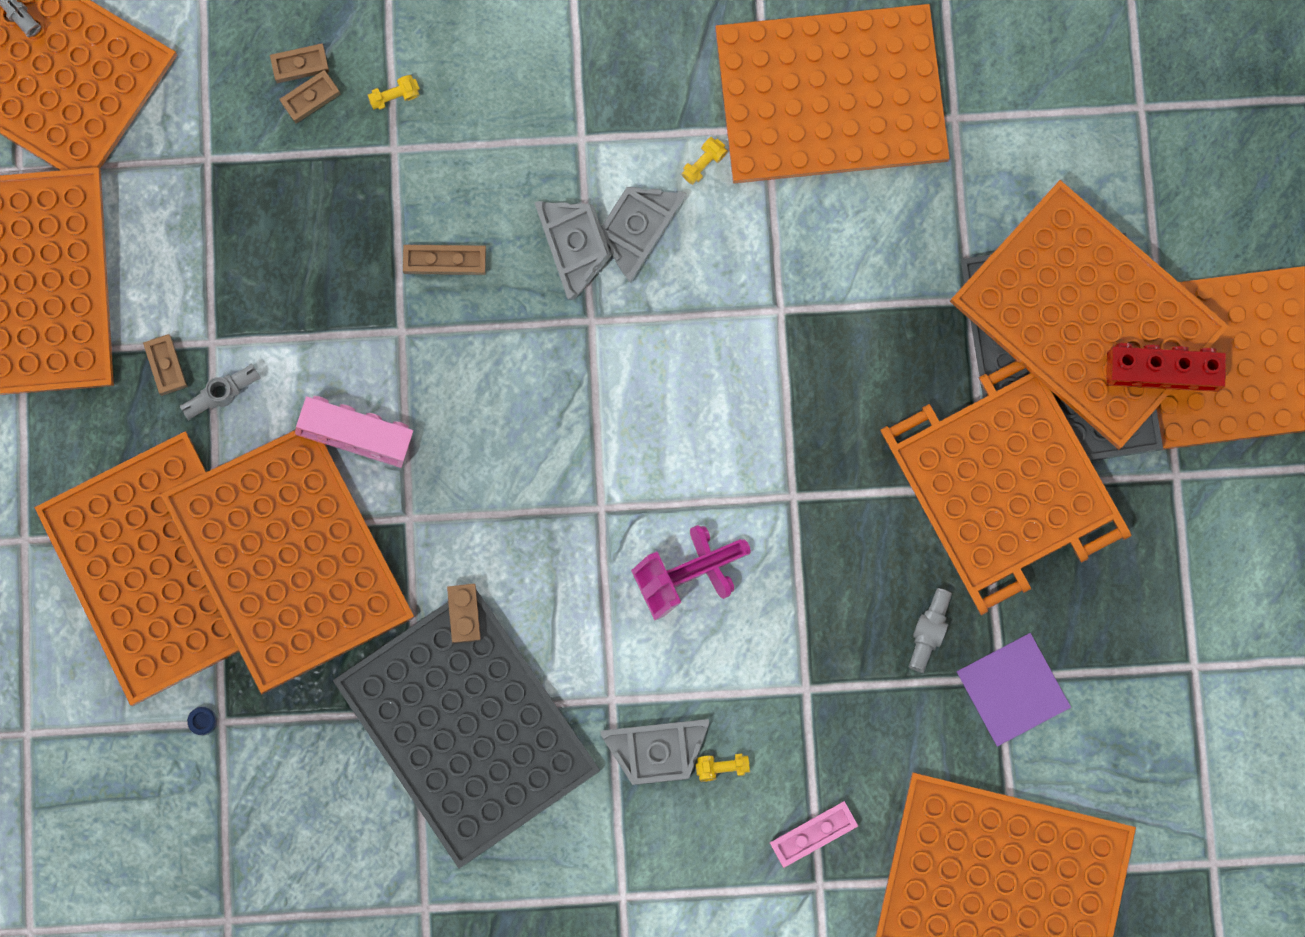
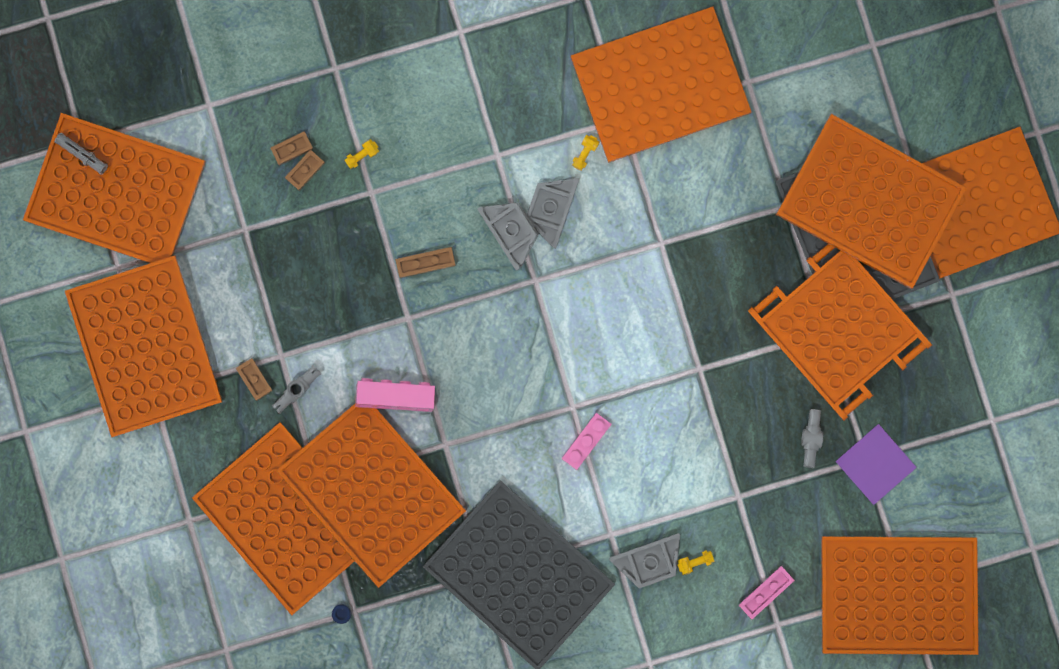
camera: 15 degrees left, 5 degrees up
medium nougat plate [447,584,481,644] -> none
dark pink piece [631,525,751,620] -> none
red brick [1106,343,1226,392] -> none
none -> bright pink plate [562,413,612,470]

